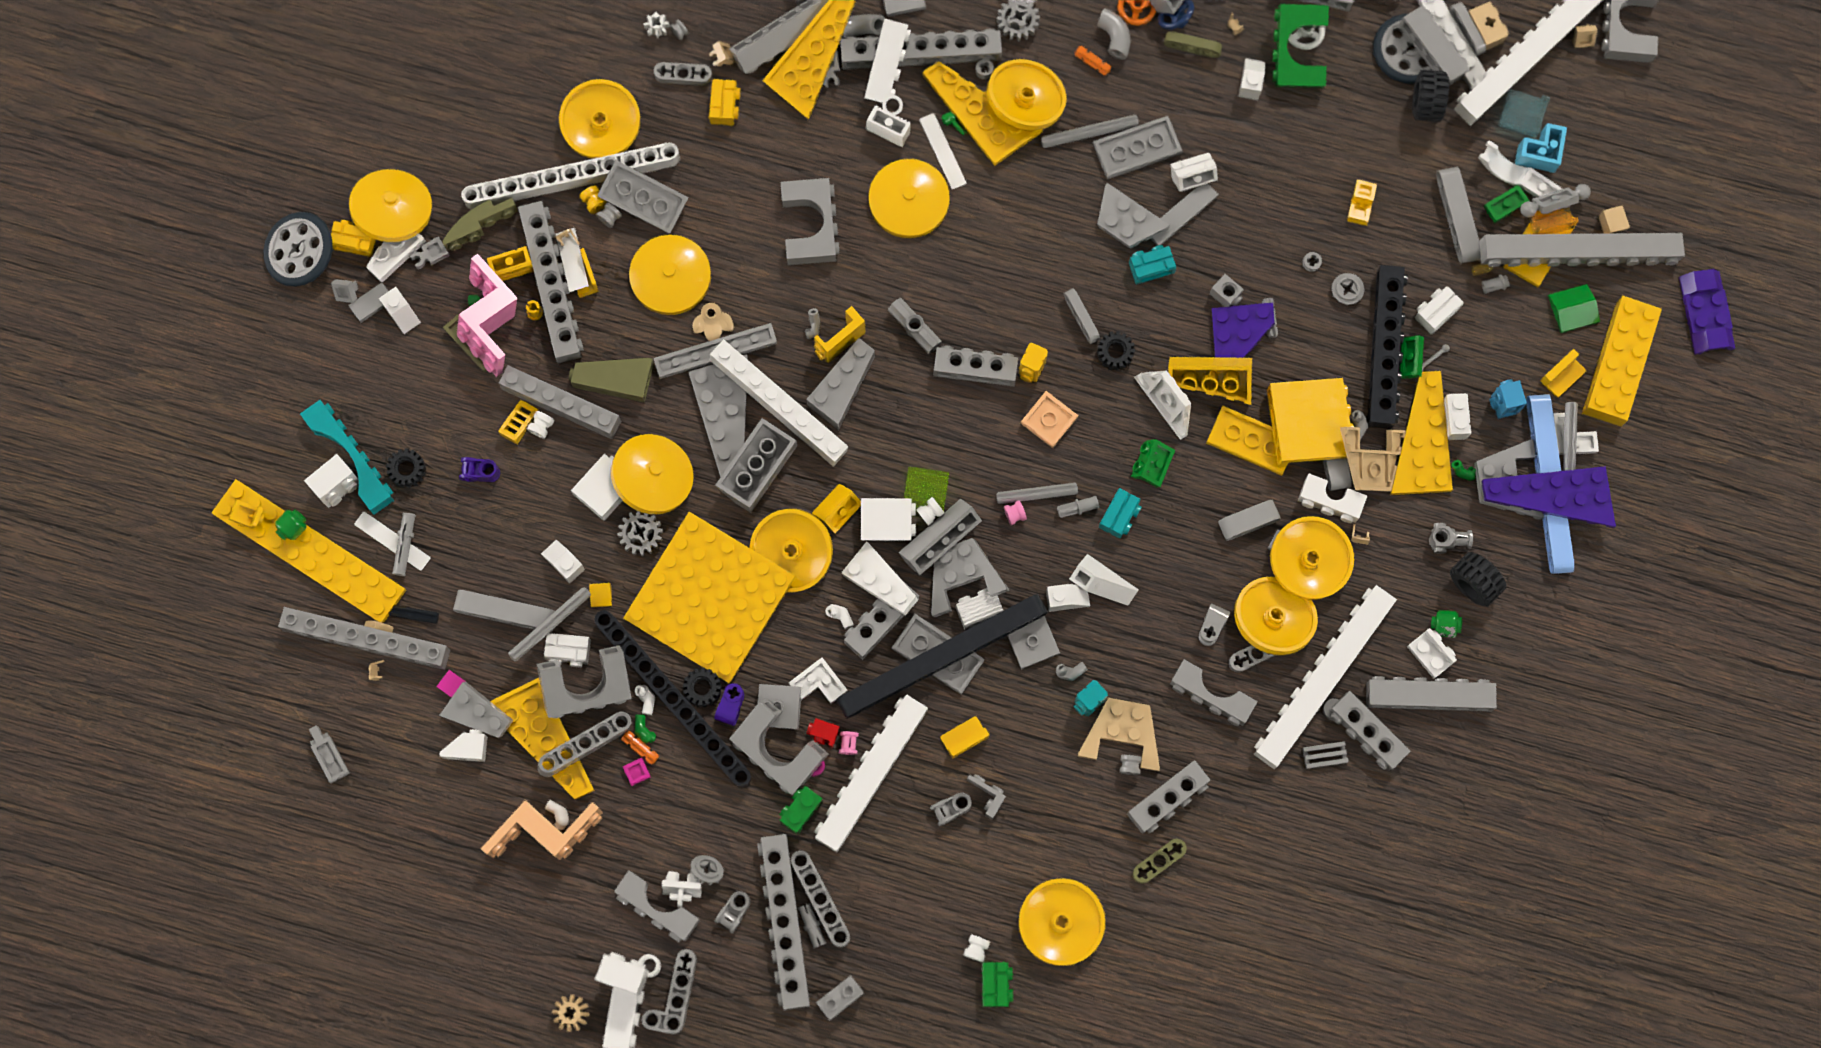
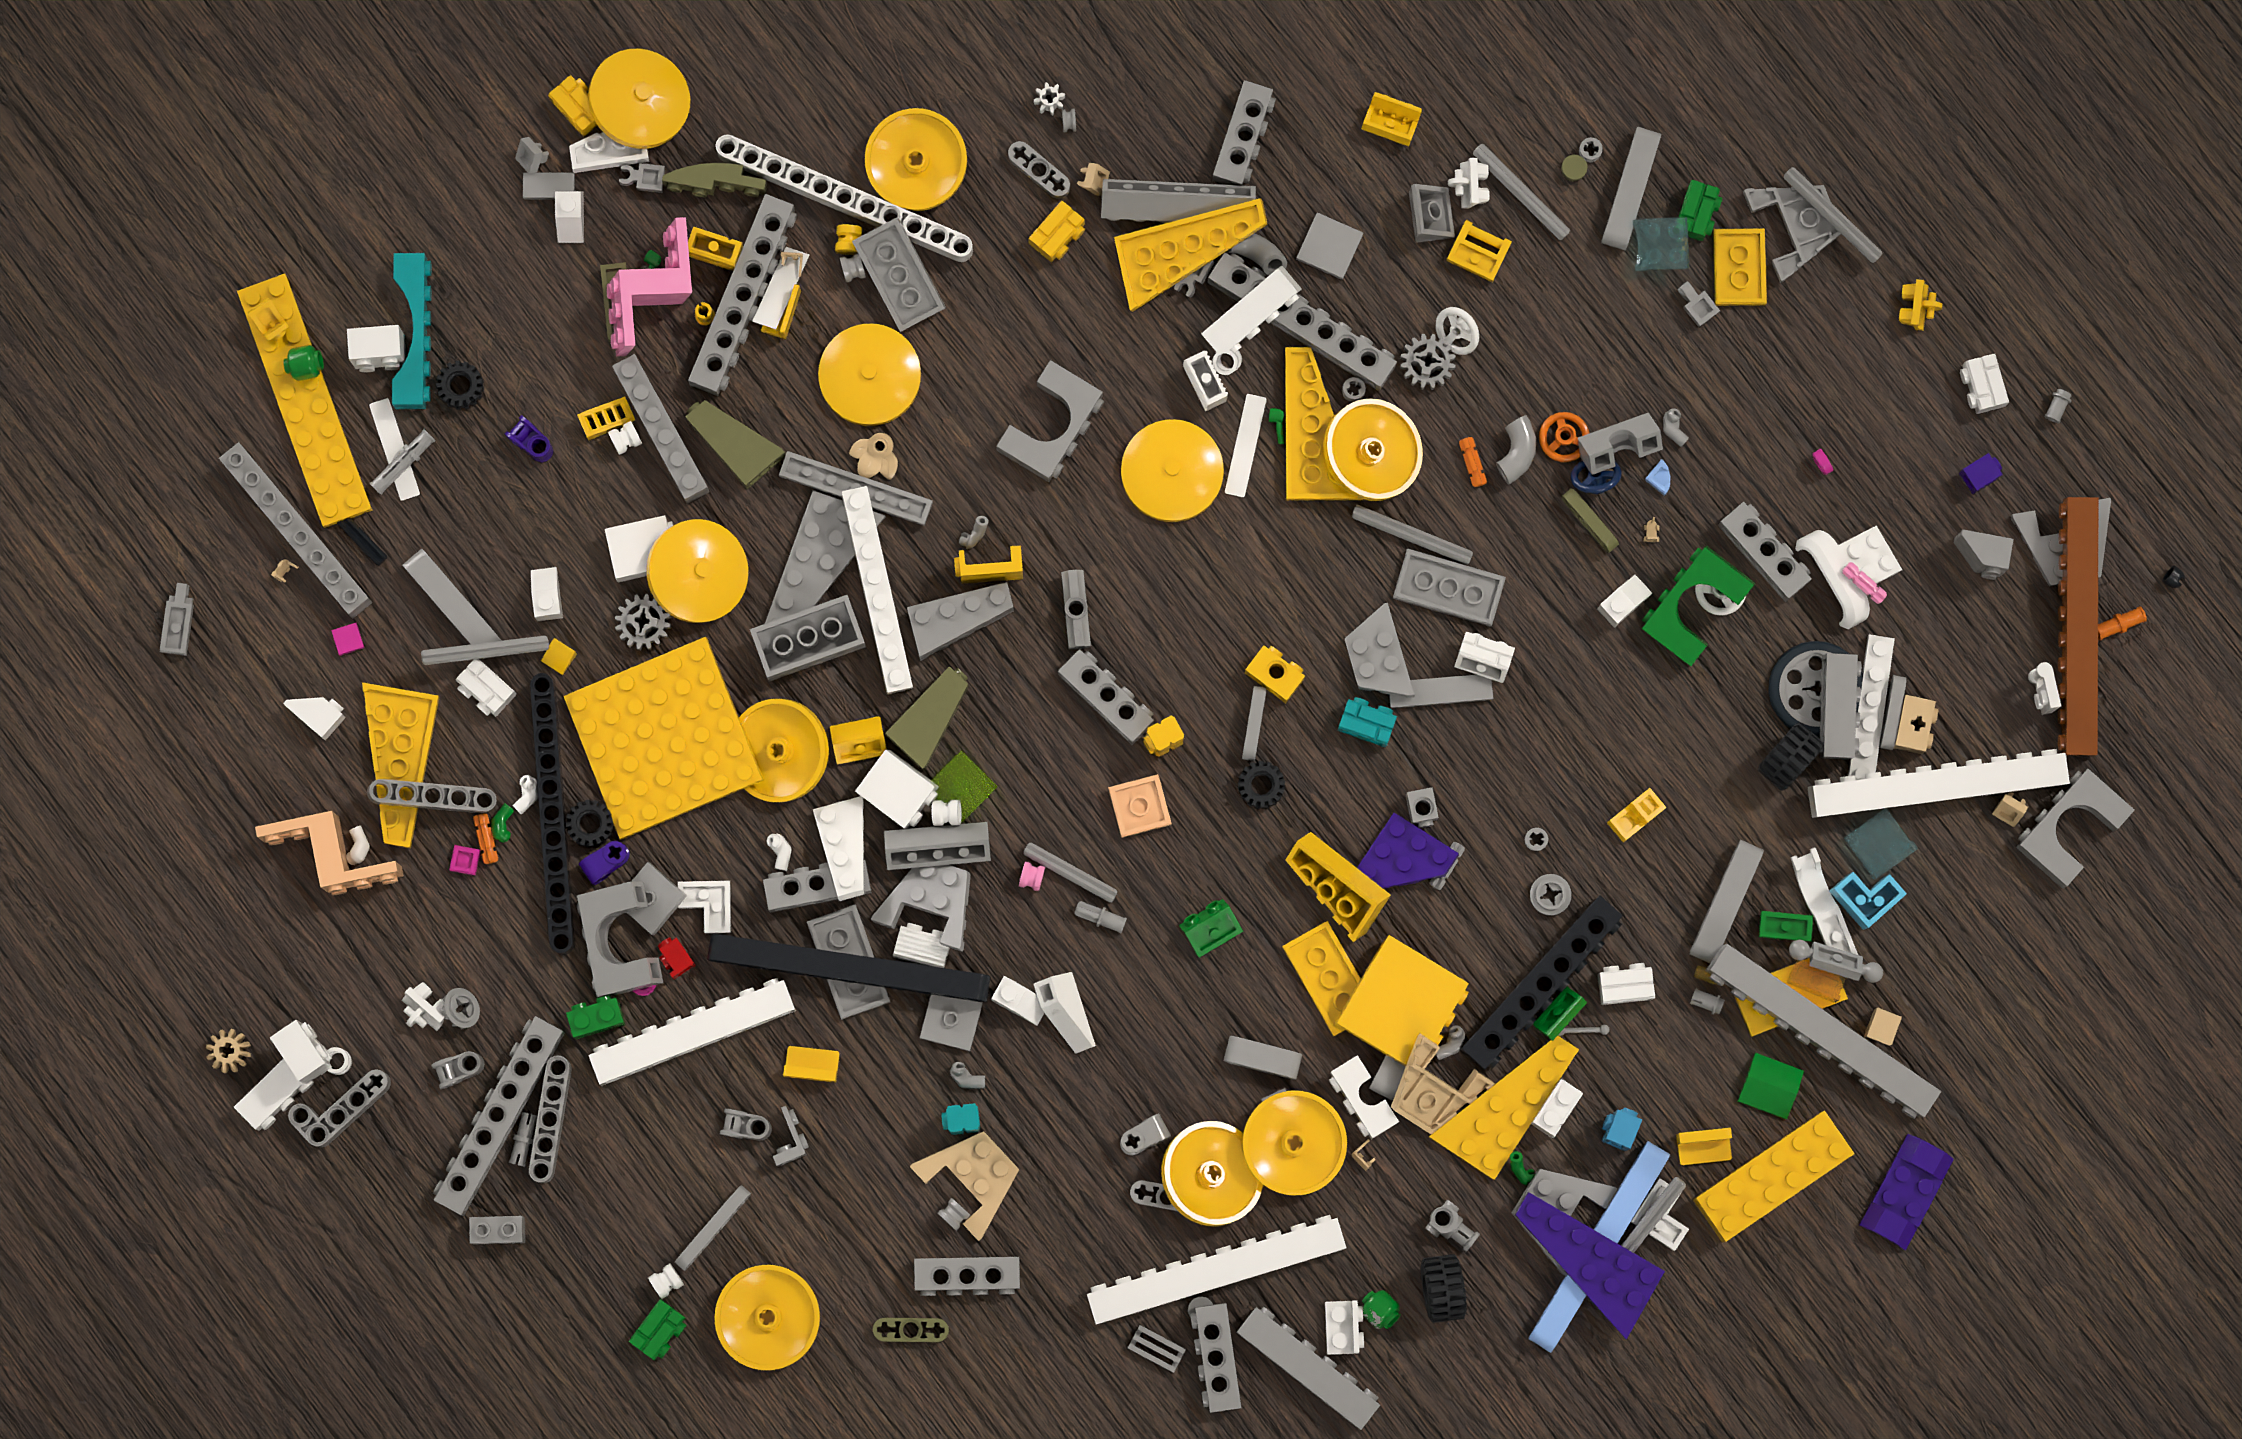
camera: 35 degrees right, 5 degrees up
wedge [263,212,333,287] -> none
tan tile [364,621,393,633] -> none
light grey wing [439,682,513,738] -> none
light grey arch [537,646,632,718] -> none
light grey arch [614,871,700,942] -> none
bright pink bush [839,731,859,755] -> none
teal brick [1099,488,1142,539] -> none
white wing [1134,371,1191,440] -> none
light grey arch [1170,659,1258,726] -> none
none -> light grey beam [675,1185,751,1271]
none -> olive slope [885,666,969,771]
none -> yellow brick [1245,646,1305,704]

